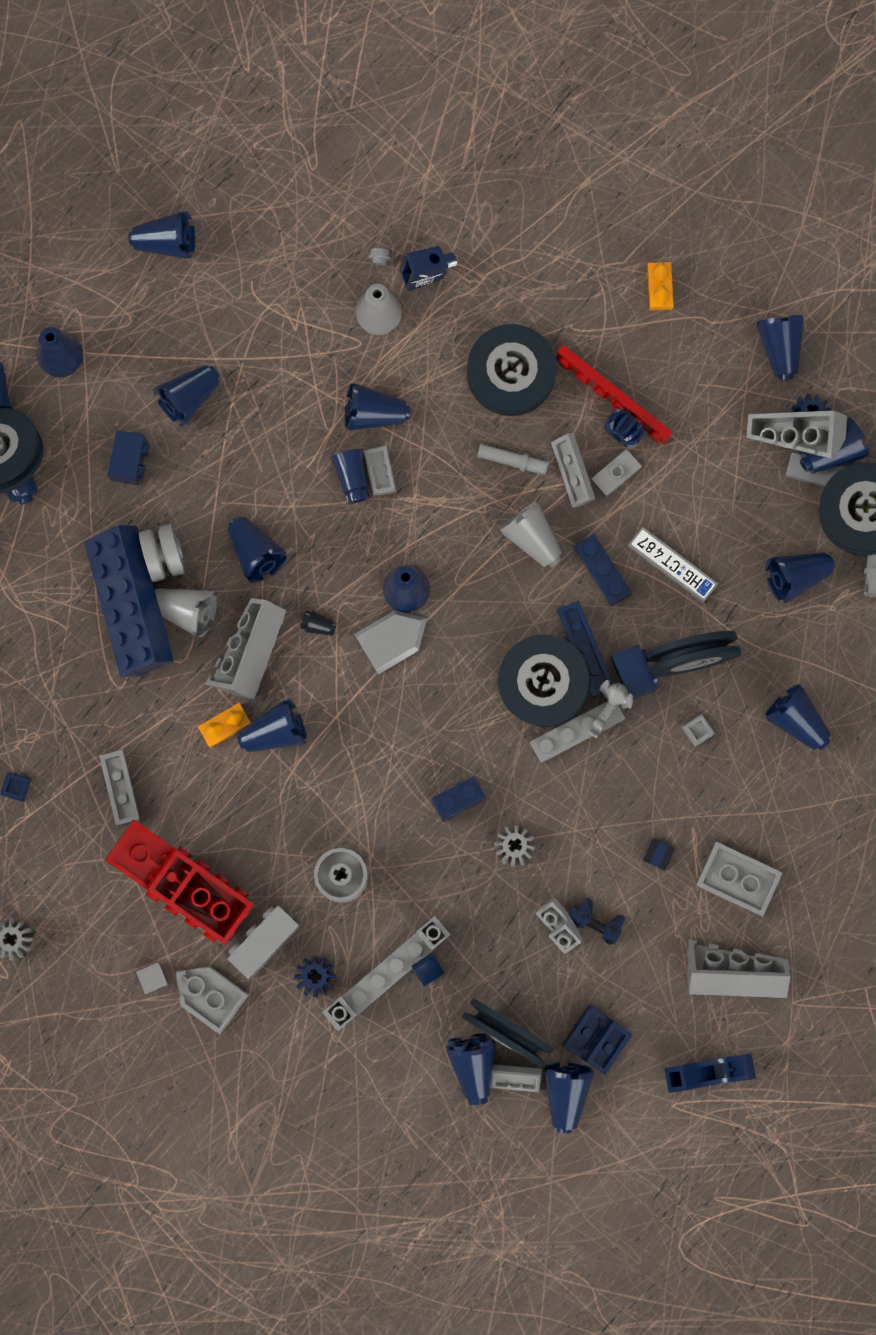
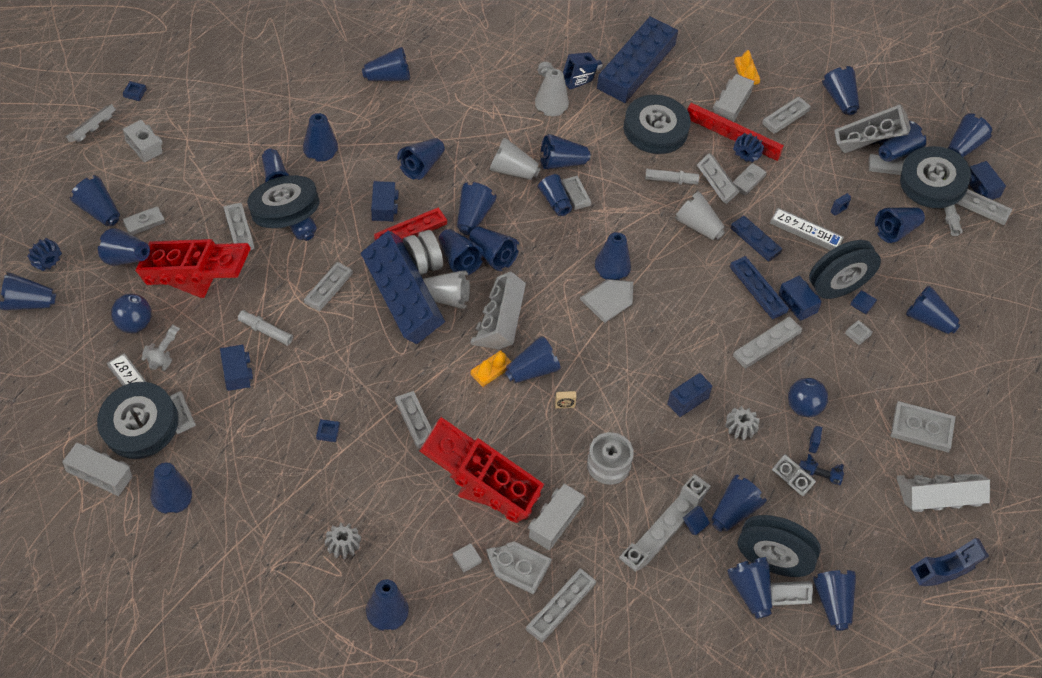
camera: 15 degrees left, 25 degrees down
dark blue gear [294,956,336,998] -> none
black cone [300,610,337,636] -> none
black wheel [498,634,591,727] -> none
dark blue slope [562,1005,633,1075] -> none
light grey piece [589,680,633,738] -> none
tile [643,839,675,871] -> none
none -> light grey tile [304,262,353,312]
none -> dark blue cone [366,579,409,631]
none -> red plate [374,207,447,241]
none -> dark blue cone [438,229,484,275]
none -> dark blue cone [457,182,497,235]
none -> light grey cone [489,138,541,180]
none -> light grey tile [526,568,596,643]
none -> tan tile [555,391,576,408]
none -> dark blue brick [597,16,678,104]
none -> dark blue cone [711,475,767,532]
none -> light grey brick [712,74,754,122]
none -> light grey plate [762,97,811,134]
none -> dark blue piece [788,378,828,418]
none -> dark blue tile [808,426,823,454]
none -> dark blue tile [831,193,851,216]
none -> dark blue tile [851,290,877,314]

